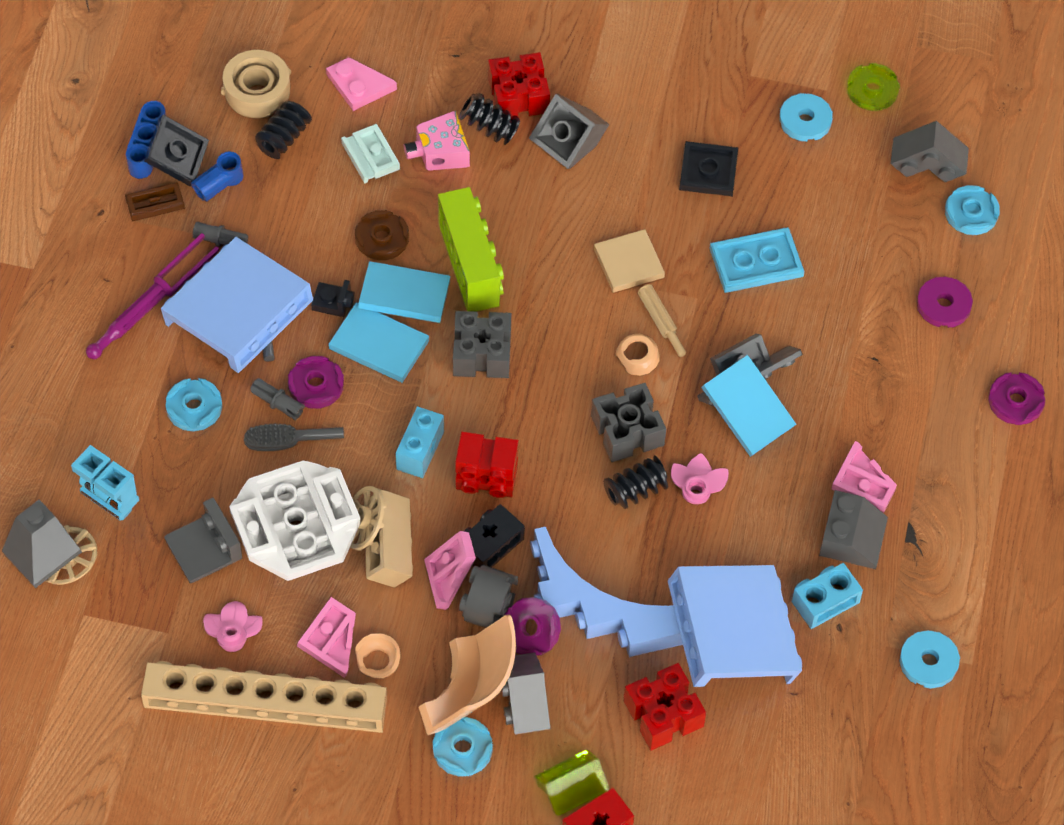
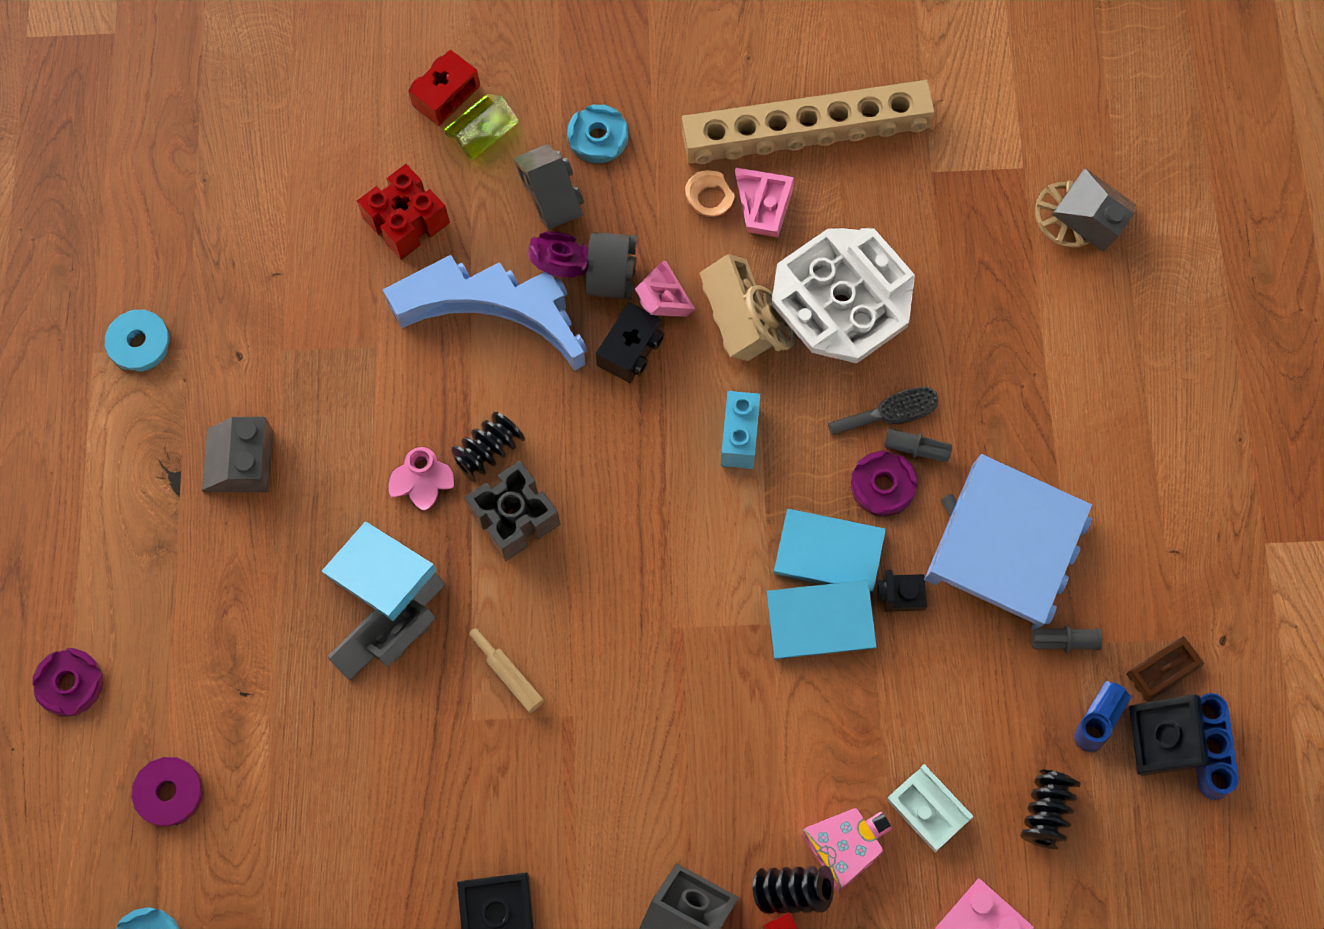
camera: 170 degrees right, 10 degrees up
medium azure hips [71,445,139,521] -> none
magenta piece [86,233,220,359] -> none
medium azure tile [165,378,223,432] -> none
dark grey bracket [165,497,243,583] -> none
bright pink plate [203,601,263,652] -> none
tan piece [221,50,291,118] -> none
reddish brown tile [355,210,409,260] -> none
light nougat panel [419,615,516,735] -> none
lime brick [438,187,504,312] -> none
dark grey brick [453,311,512,378] -> none
red brick [455,431,519,498] -> none
tan tile [594,229,665,293] -> none
light nougat piece [615,334,660,376] -> none
light blue panel [668,565,802,687] -> none
medium azure tile [710,227,804,293] -> none
medium azure brick [792,563,863,629] -> none
bright pink wing [832,441,897,513] -> none

